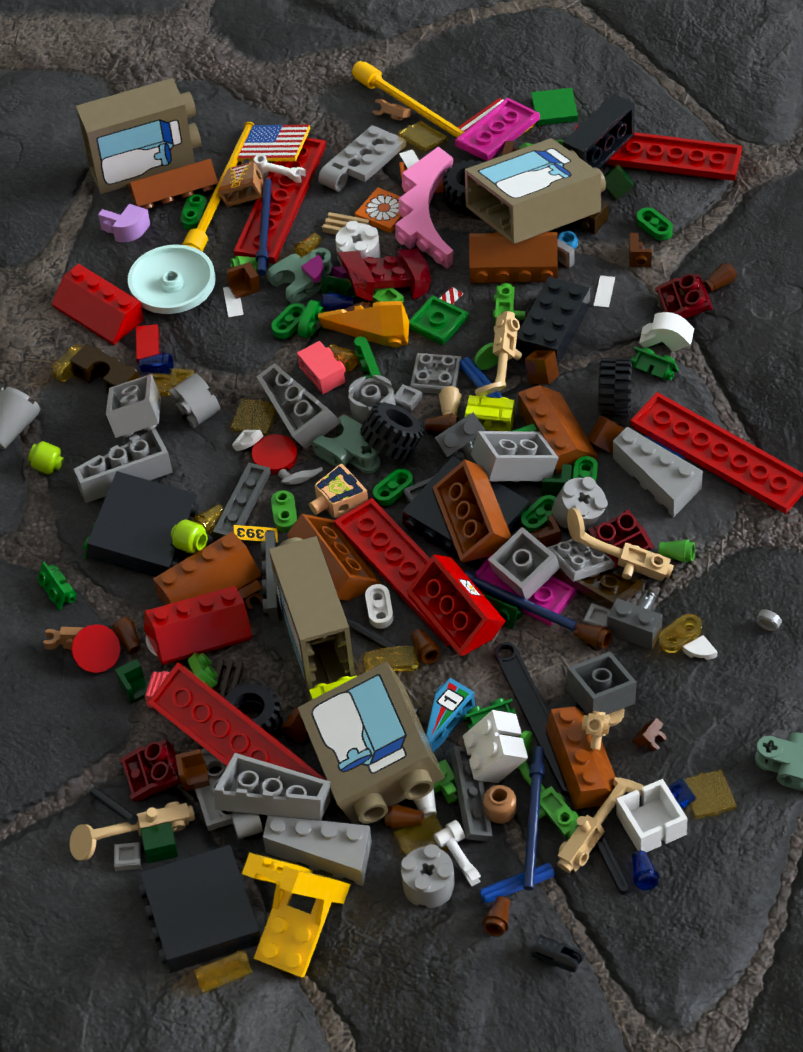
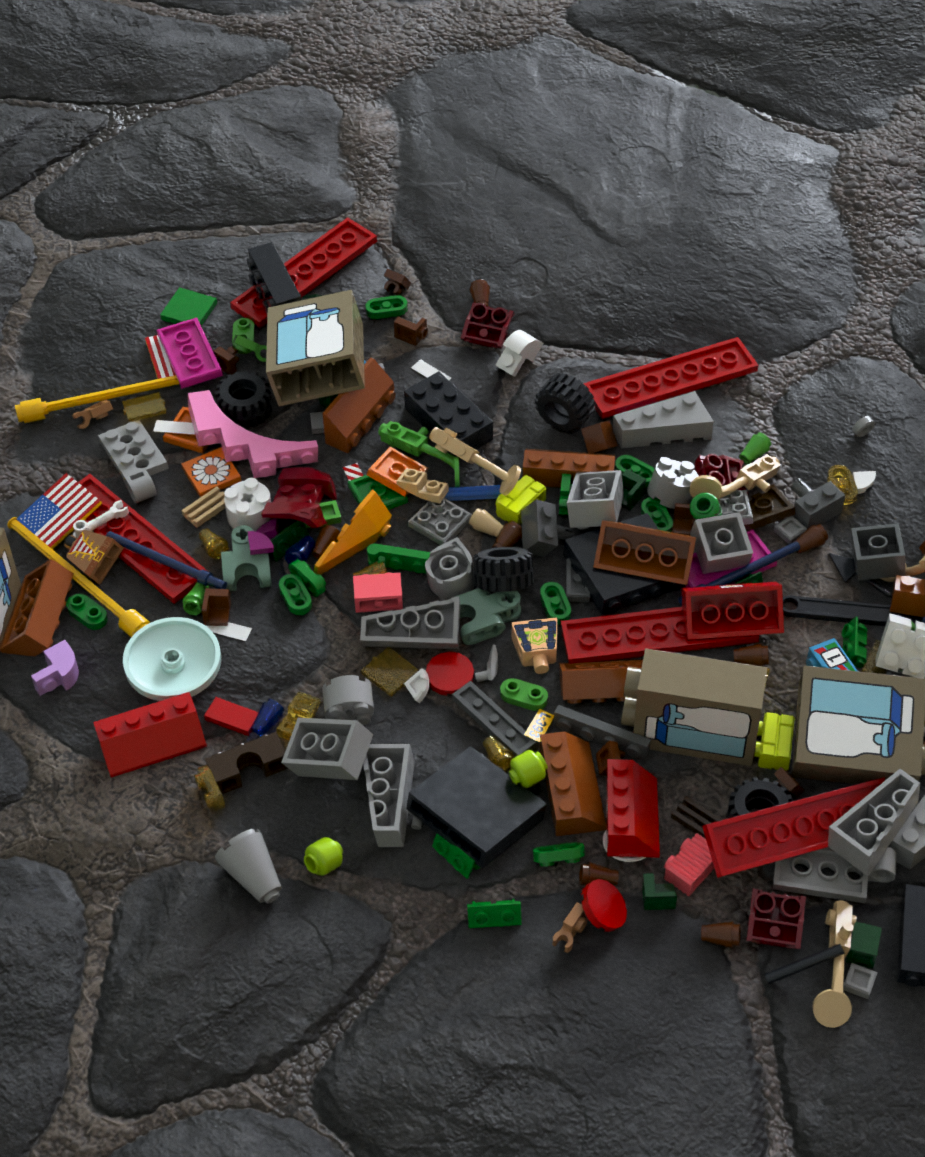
camera: 65 degrees left, 0 degrees up
reddish brown panel [175,749,210,791] -> none
bright green plate [187,652,218,688] -> none
reddish brown panel [525,350,559,385] -> none
green hinge [631,347,679,381] -> none
none -> orange tile [367,447,428,497]
none -> reddish brown tile [384,269,411,295]
none -> tan slope [397,469,449,504]
none -> green plate [532,842,585,866]
none -> green head [690,493,722,521]
none -> reddish brown cone [701,921,741,948]

